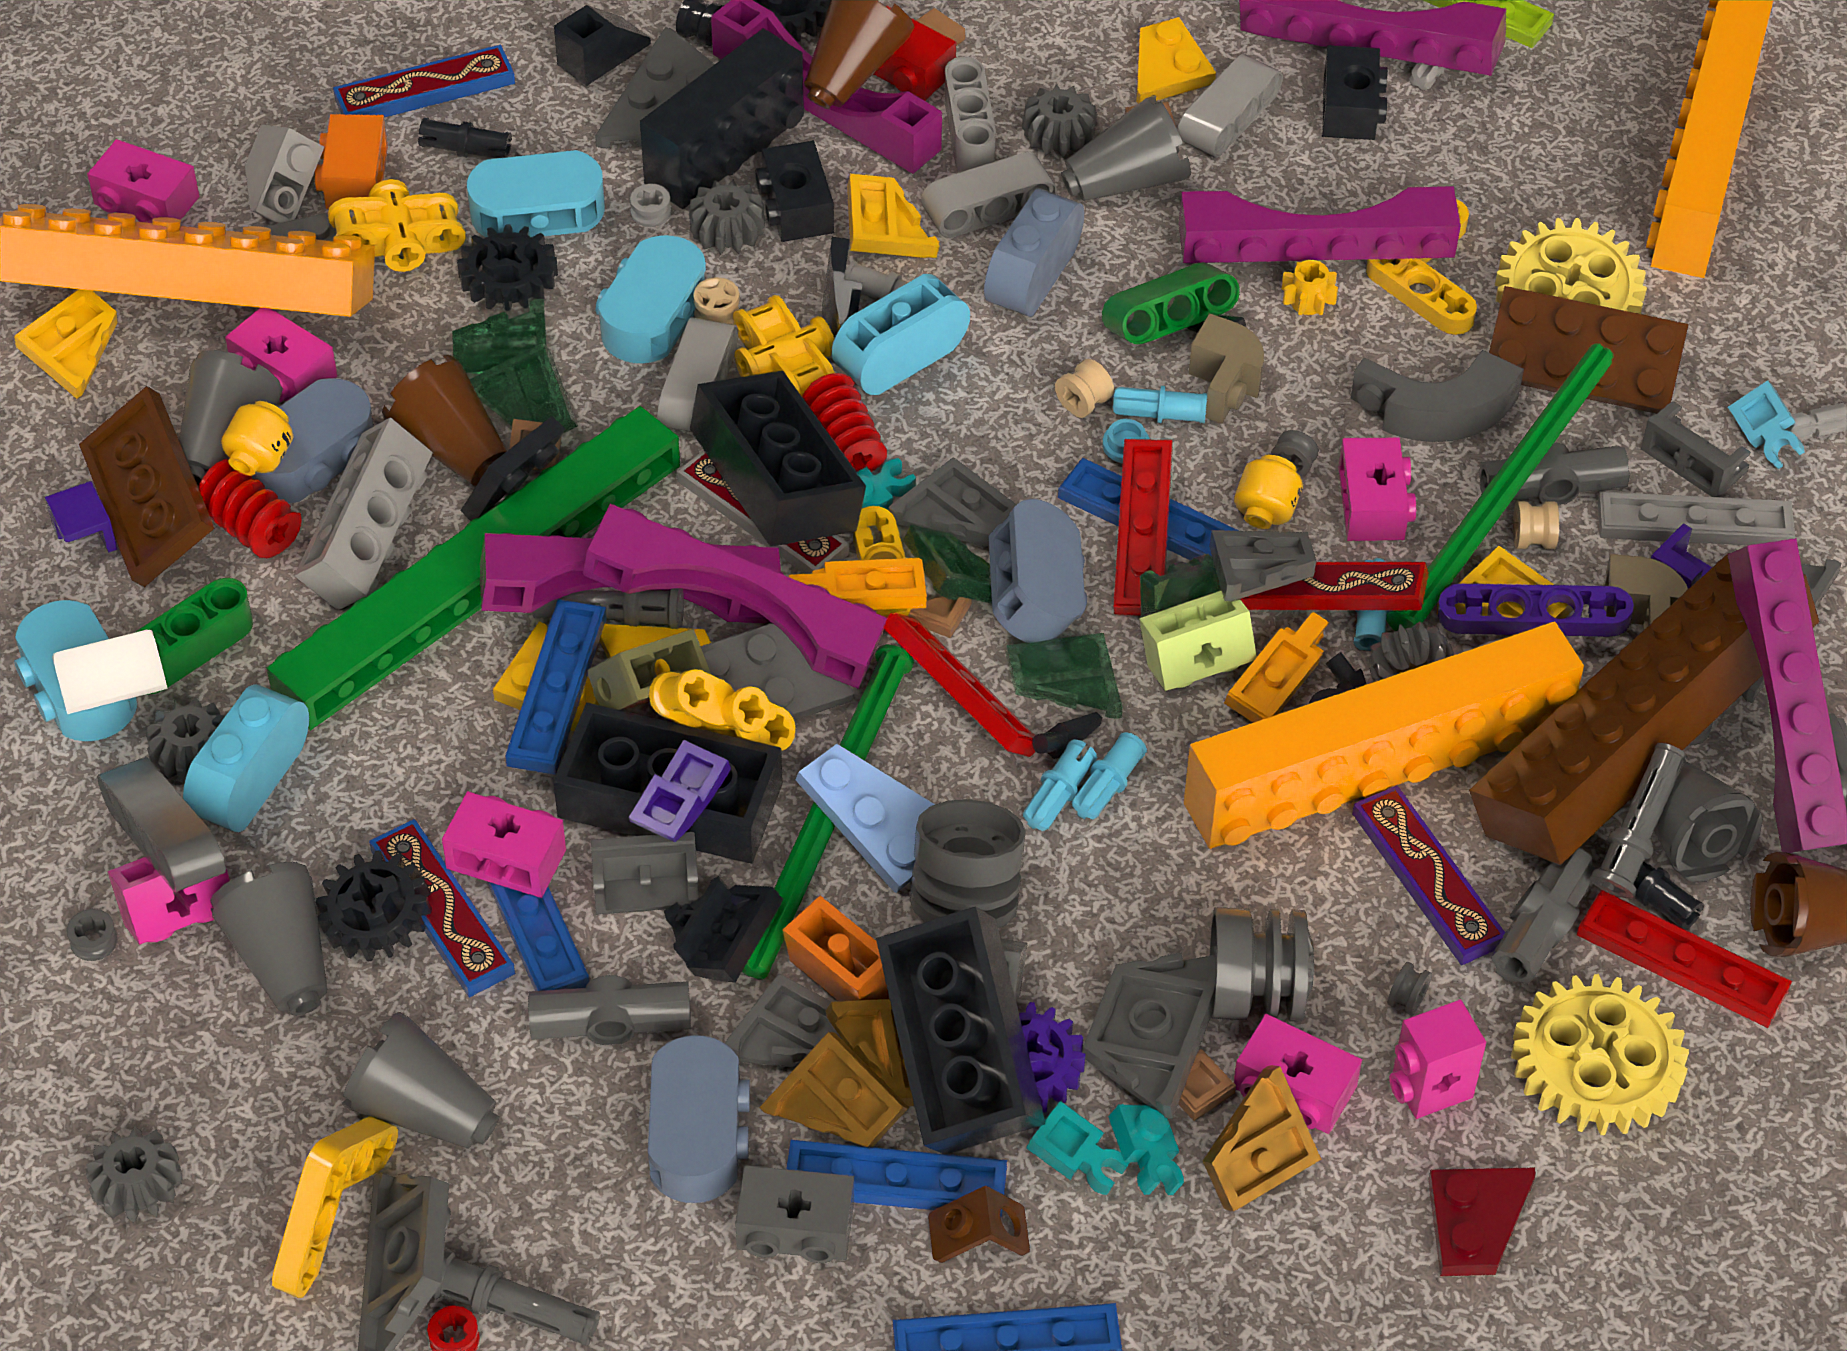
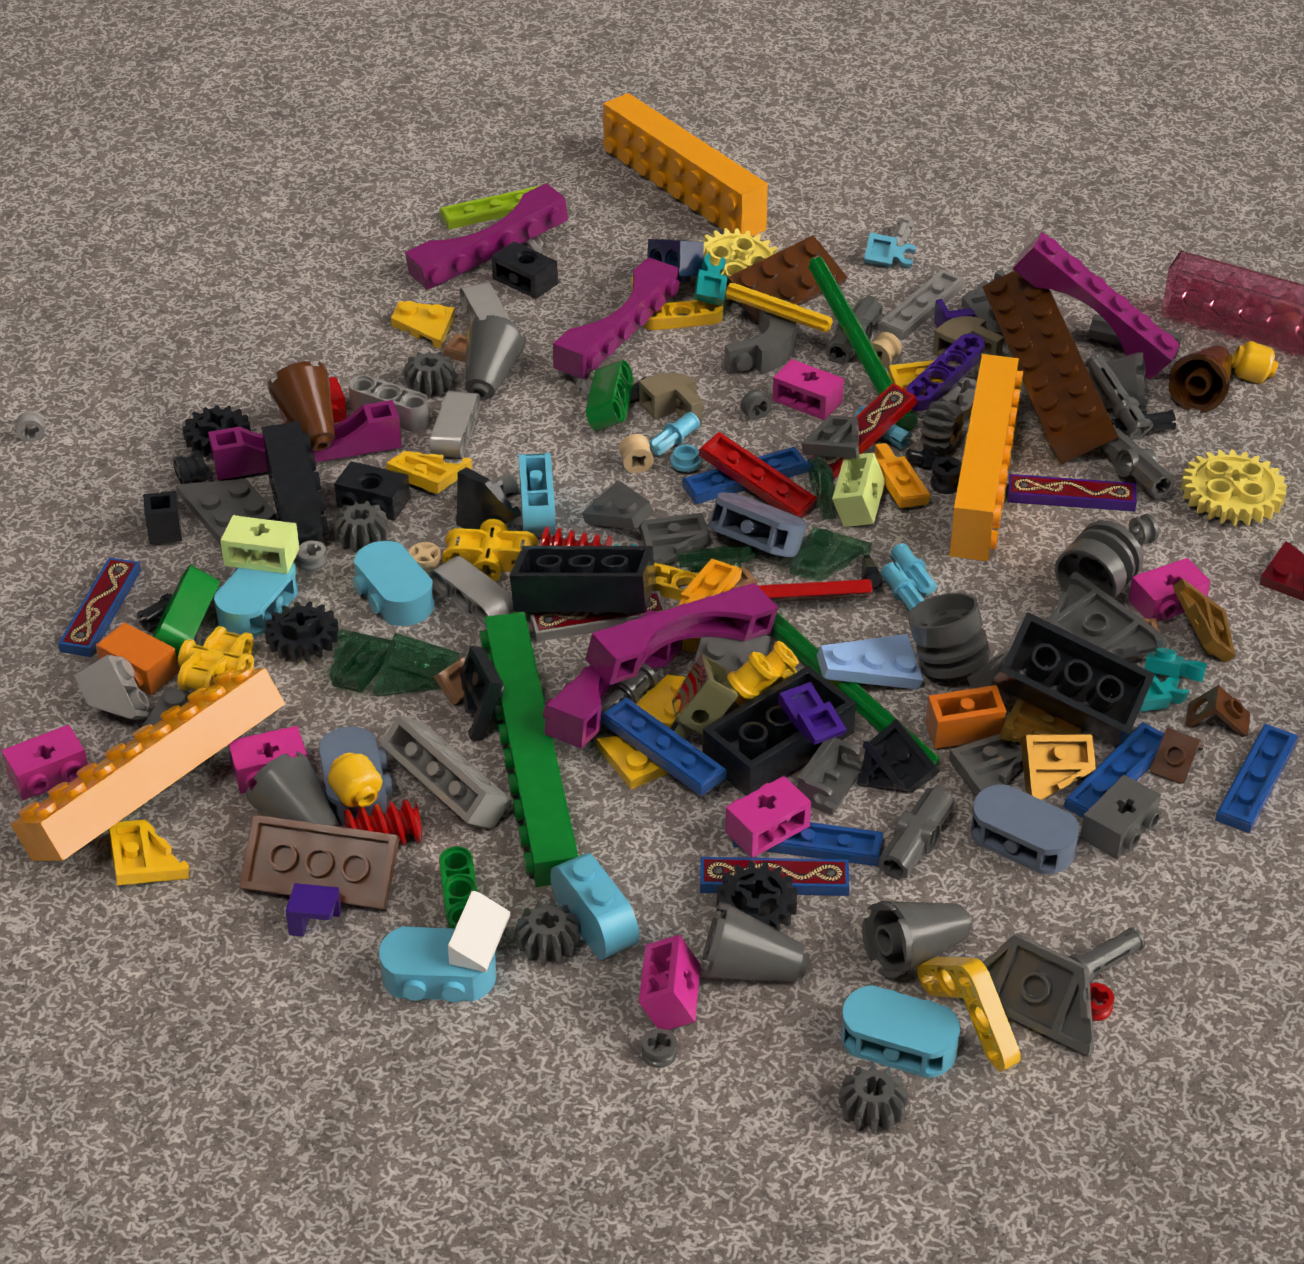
camera: 55 degrees left, 10 degrees down
dark grey beam [97,757,226,892] -> none
reddish brown cone [382,355,507,486] -> none
sand blue brick [984,188,1084,317] -> none
yellow head [1234,455,1303,529] -> none
yellow gear [1281,260,1338,315] -> none
dark pink brick [1389,999,1486,1119] -> none
red tile [1577,890,1792,1028] -> none
dark grey hinge [1641,402,1751,497] -> none
none -> green beam [152,564,220,656]
none -> yellowish green brick [220,515,299,574]
none -> dark grey wing [582,481,653,530]
none -> dark blue brick [647,239,704,282]
none -> teal plate [693,254,727,306]
none -> yellow axle [725,283,833,332]
none -> medium azure brick [841,985,960,1078]
none -> reddish brown bracket [1185,685,1250,737]

